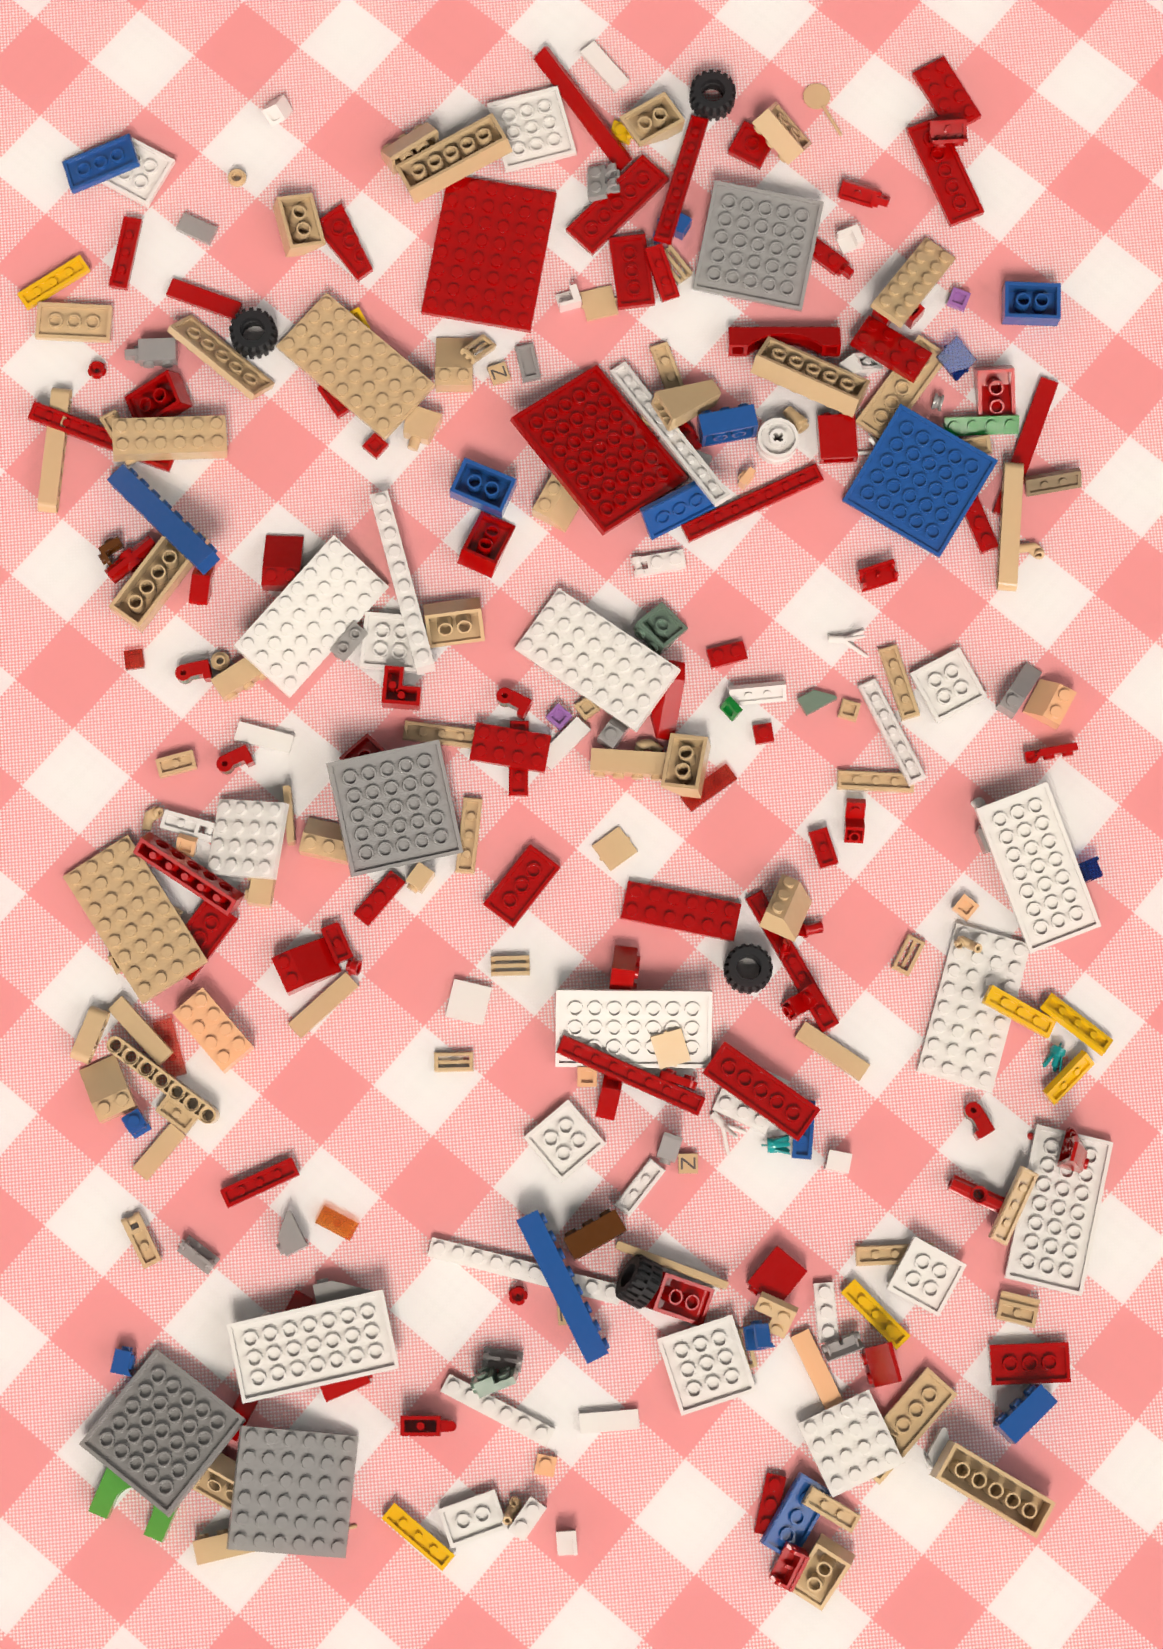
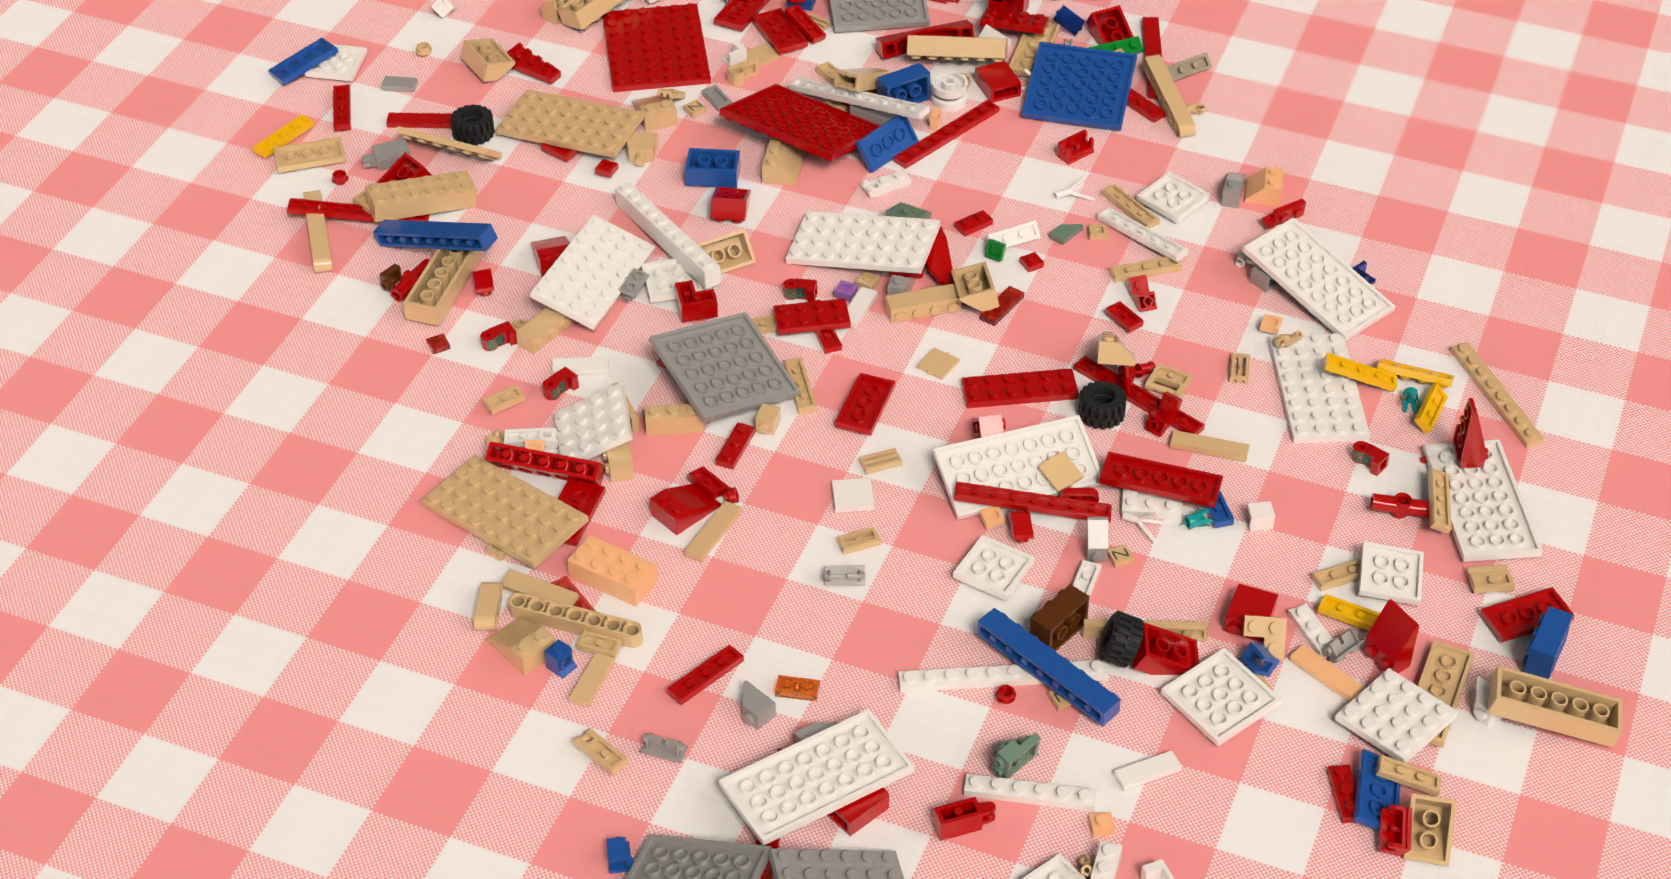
camera: 15 degrees left, 35 degrees down
none -> tan plate [726,57,758,87]
none -> light grey hinge [825,565,865,586]
none -> tan plate [1145,363,1193,399]
none -> tan plate [1450,342,1544,449]

